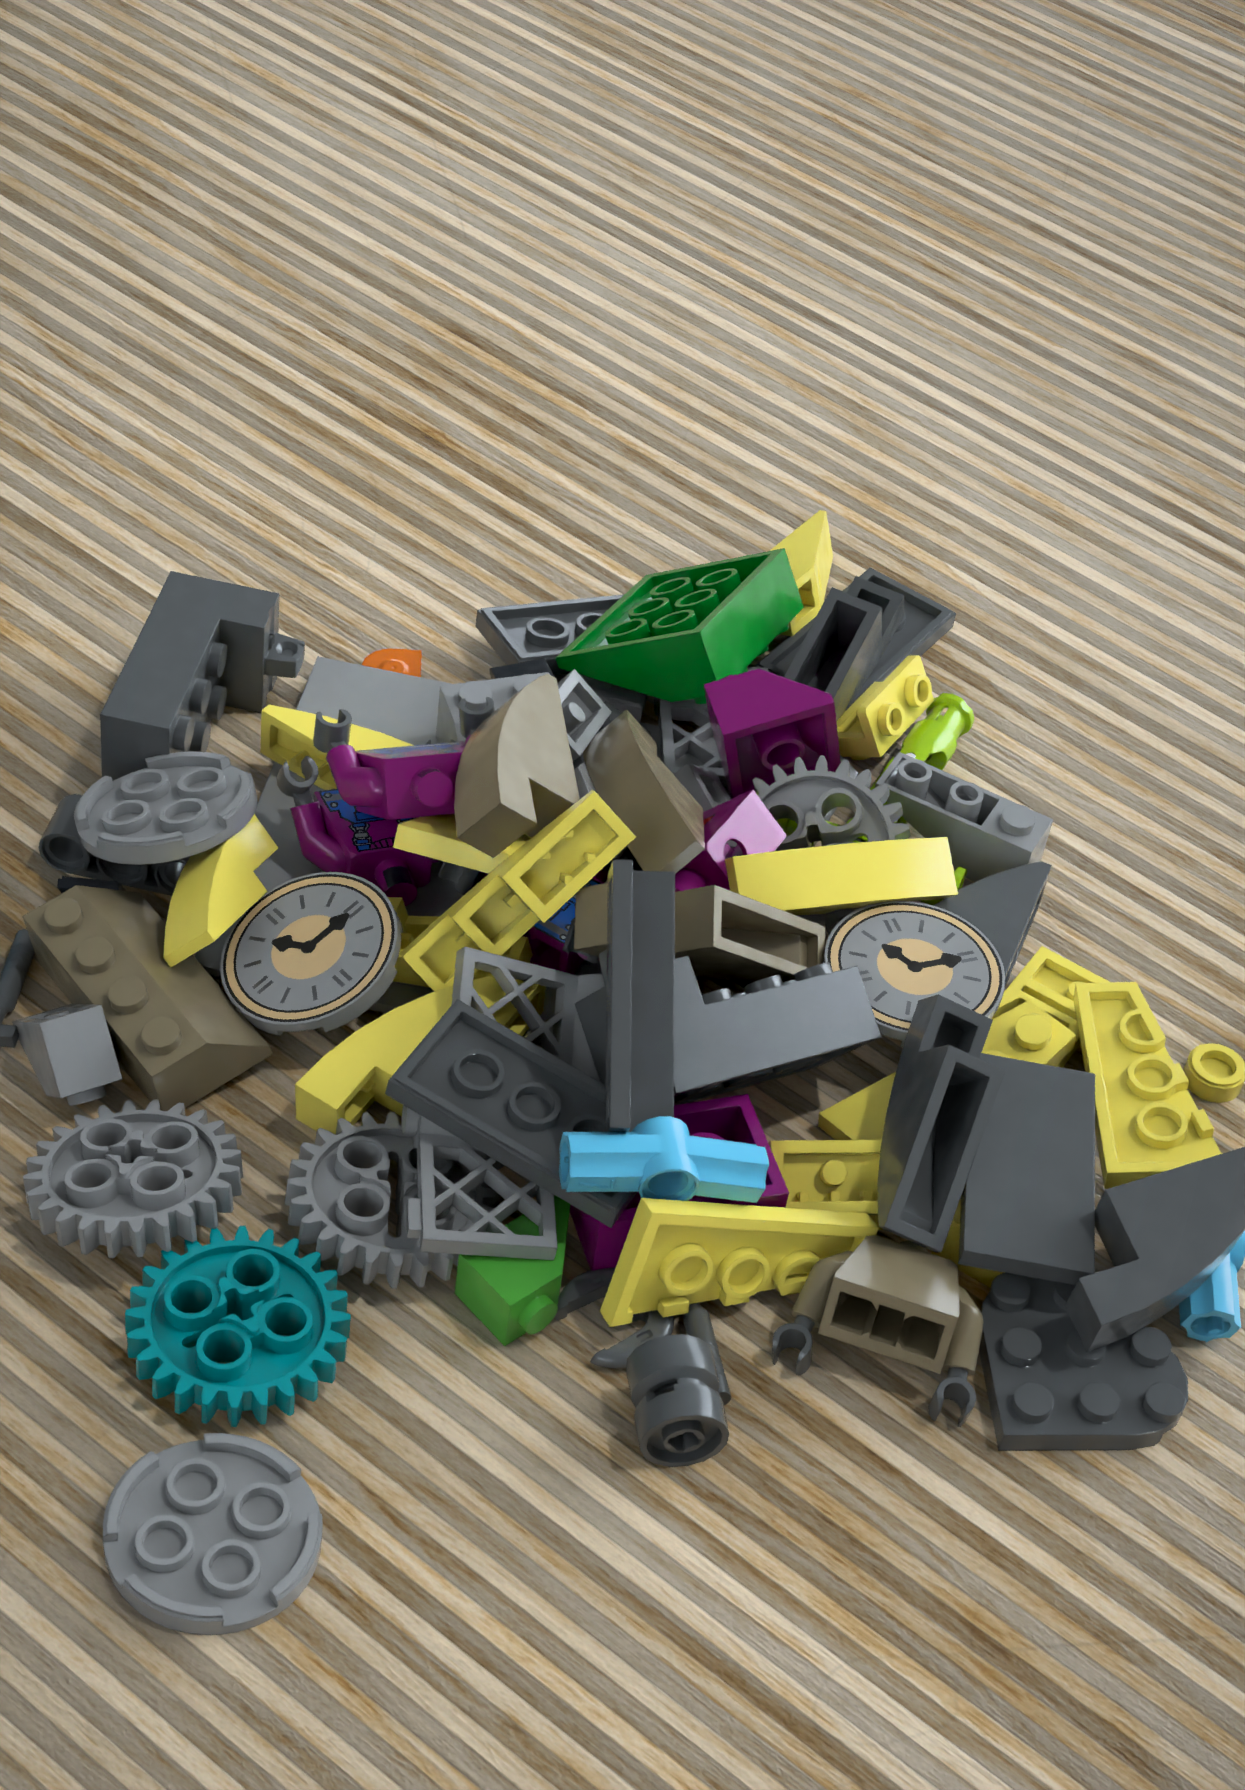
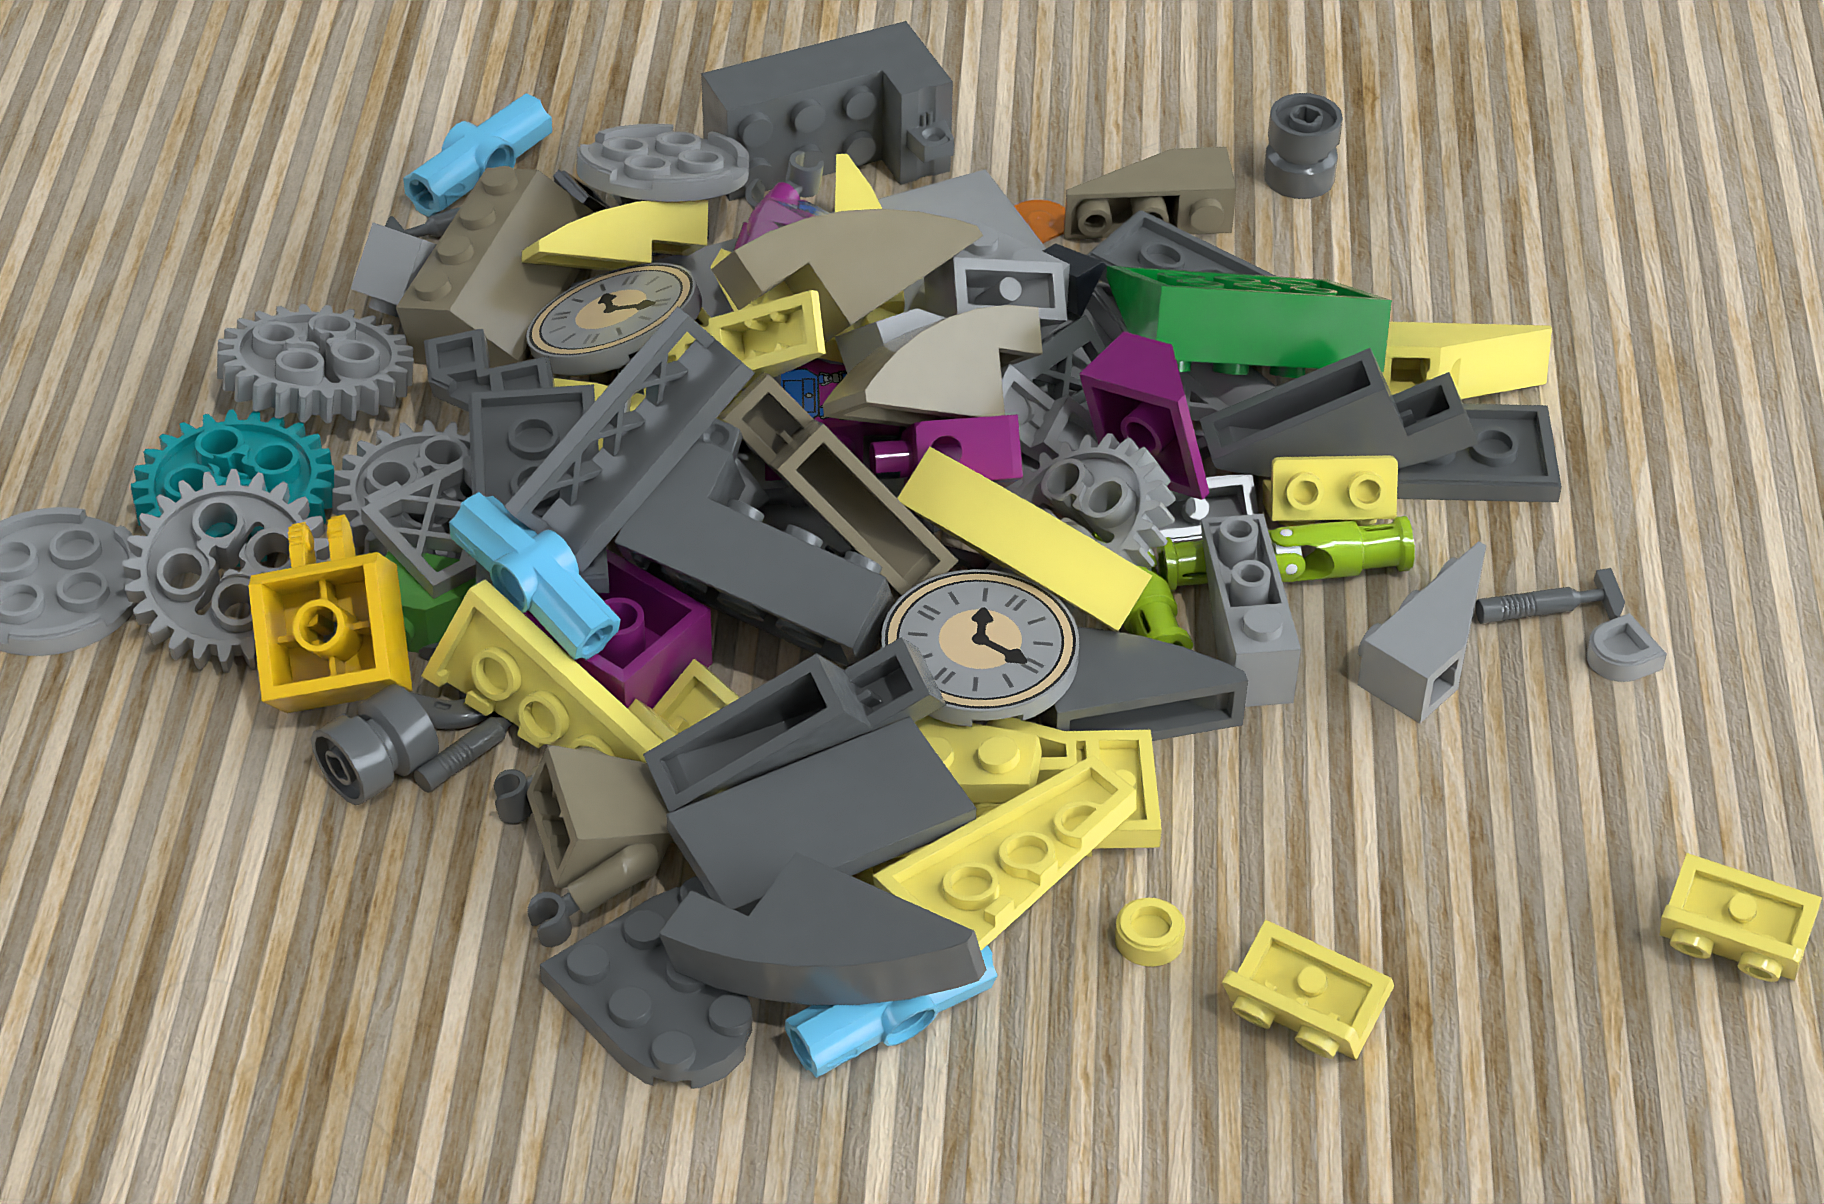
camera: 60 degrees right, 0 degrees up
none -> light grey gear [123,469,330,673]
none -> yellow hinge [248,514,413,713]
none -> dark grey tile [424,329,555,412]
none -> dark tan slope [1064,147,1236,240]
none -> dark grey wheel [1264,93,1343,199]
none -> light grey slope [1358,541,1486,723]
none -> dark grey piece [1475,568,1625,624]
none -> light grey tile [1586,613,1667,682]

